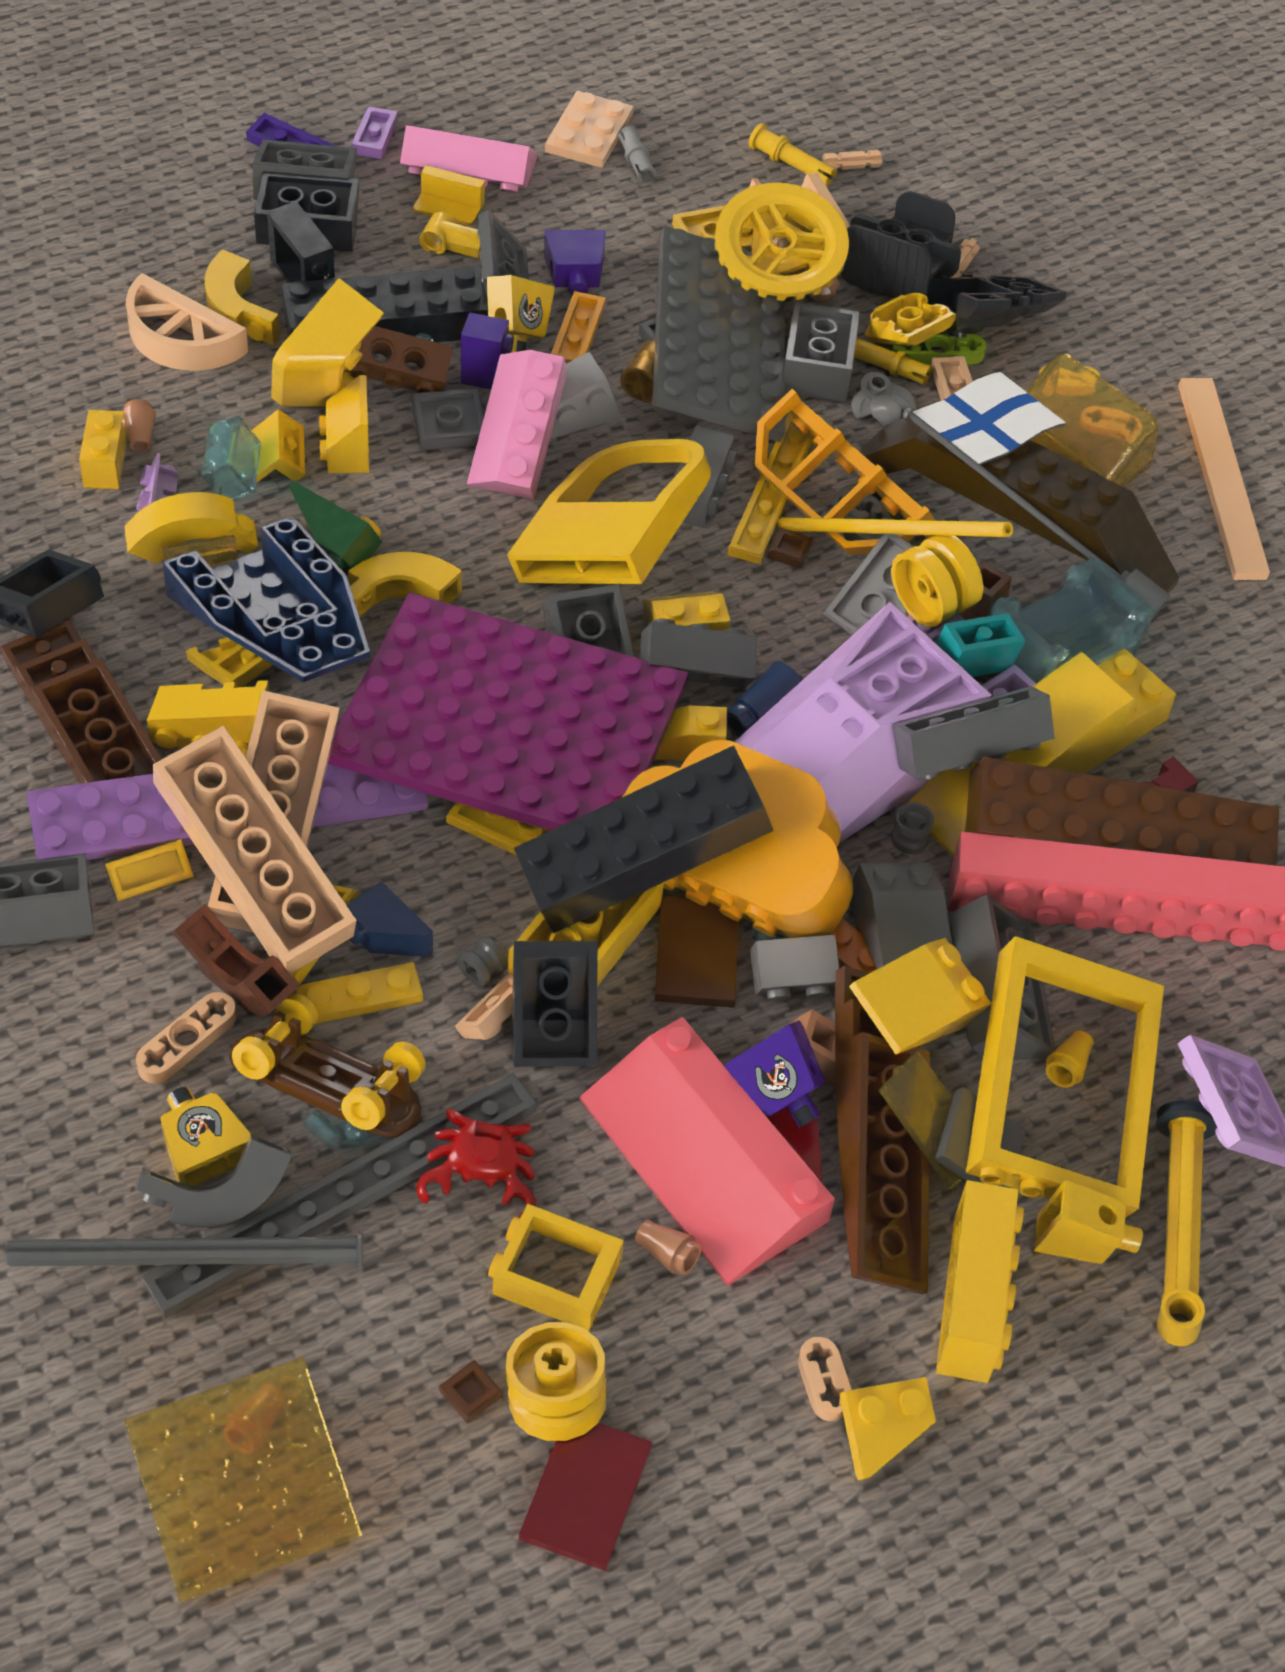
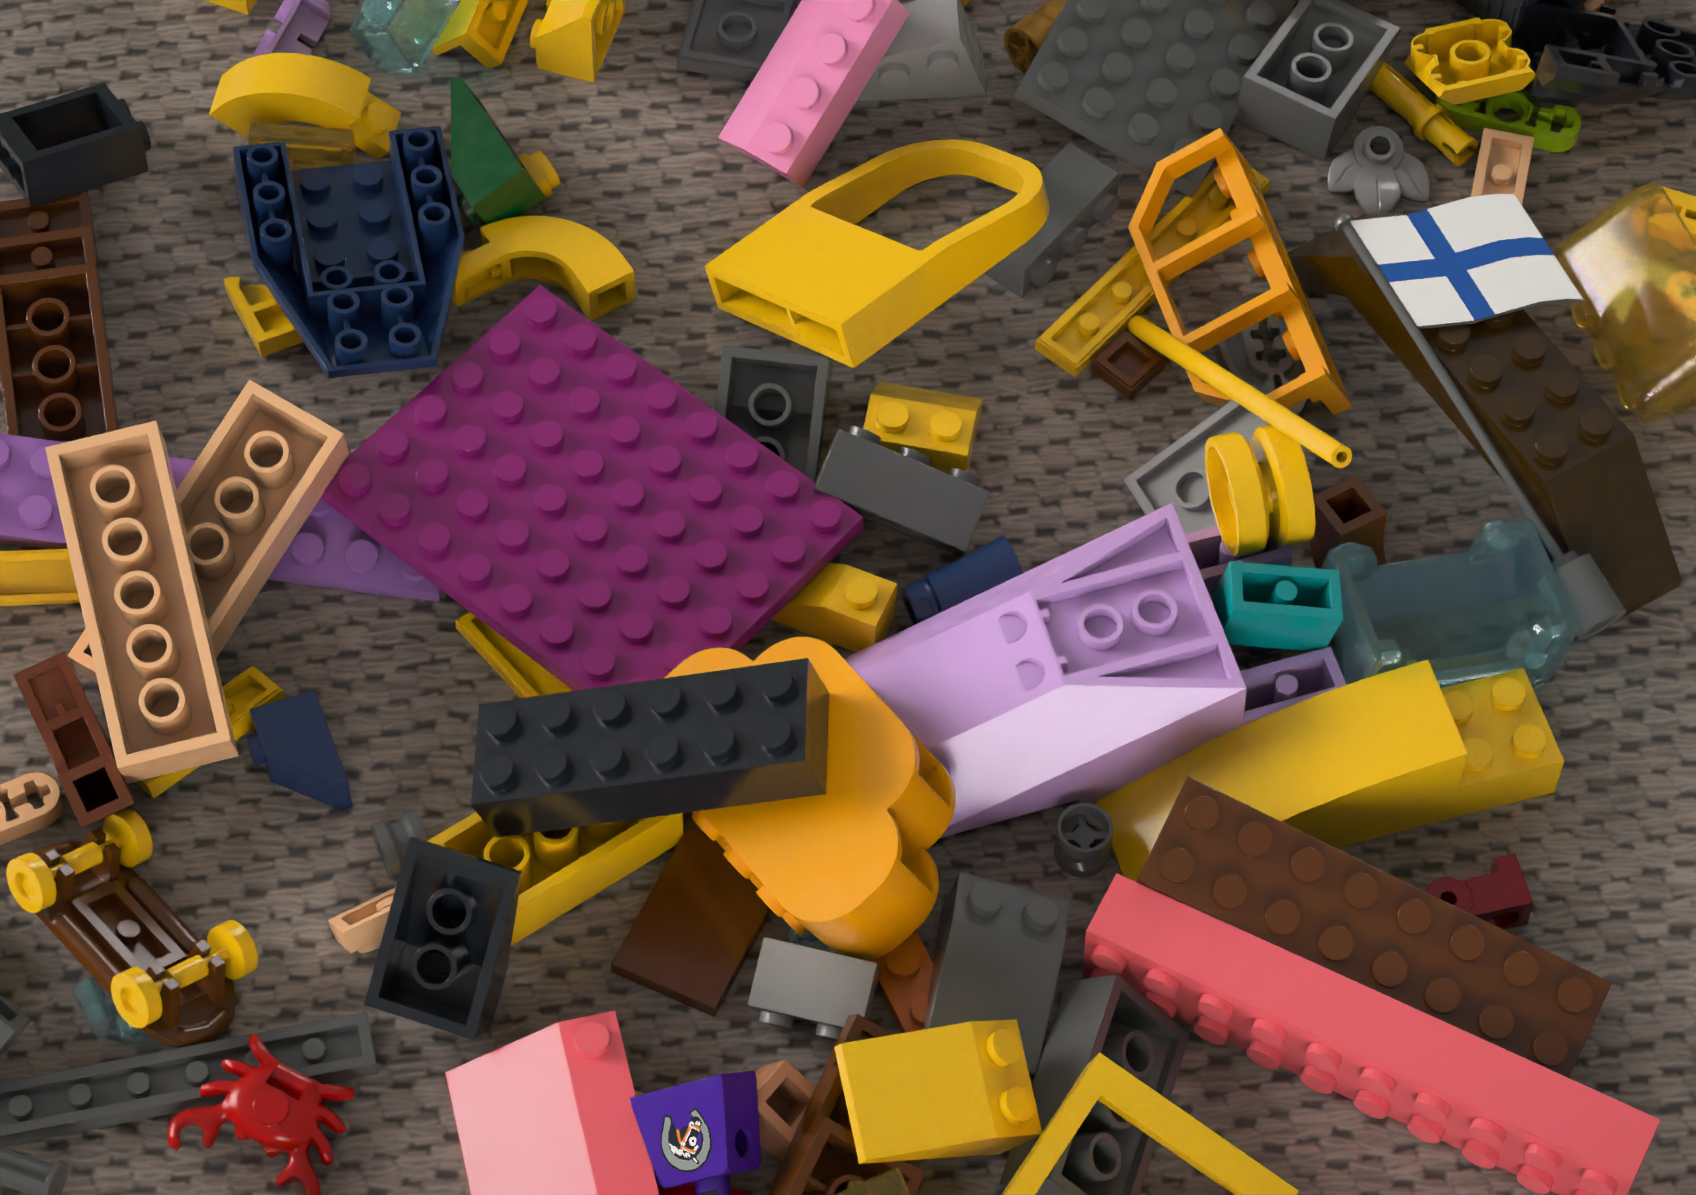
camera: 25 degrees right, 5 degrees up
yellow wedge [147,680,269,757] -> none
yellow plate [295,962,423,1024] -> none
dark grey brick [894,686,1055,780] -> none

